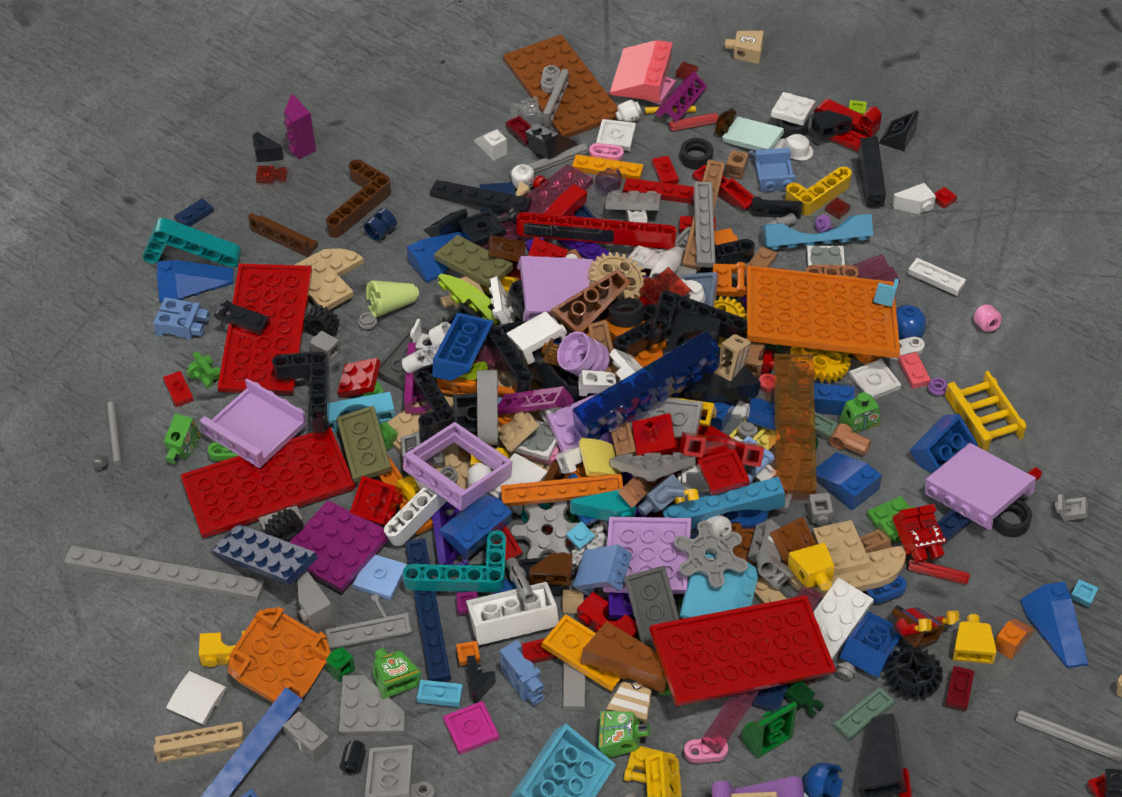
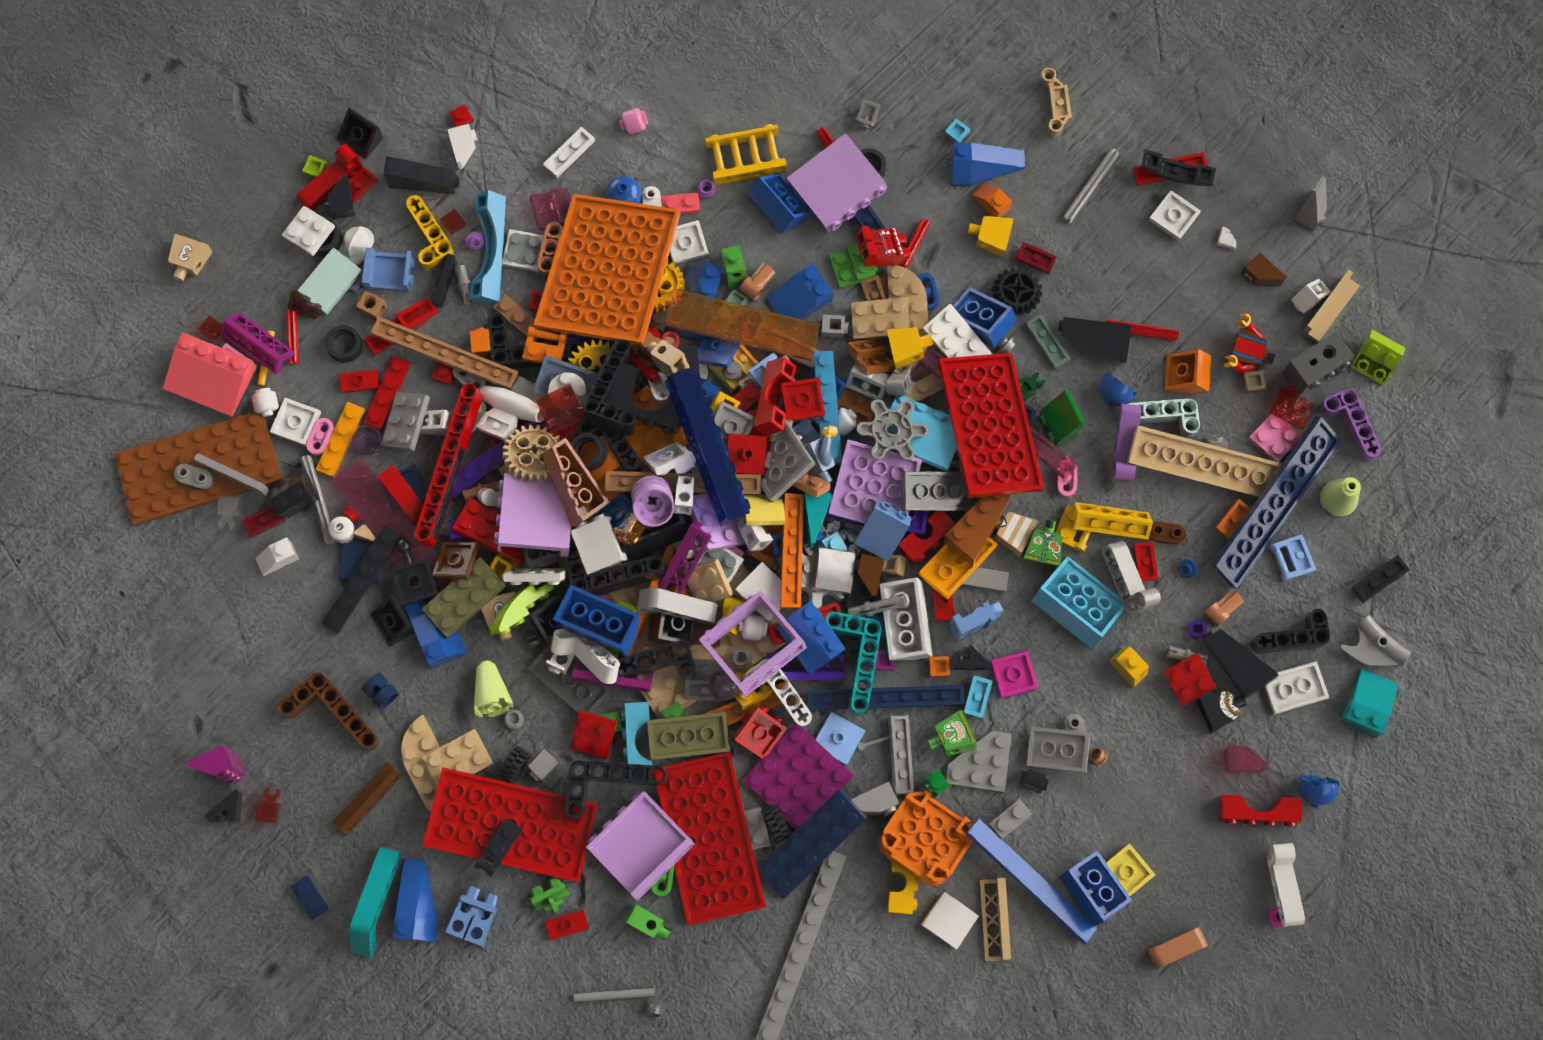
camera: 85 degrees left, 25 degrees up
light grey tile [694,182,715,267] -> none
medium azure panel [874,278,899,307] -> none
torso [891,605,959,648] -> none
none -> slope [812,547,855,593]

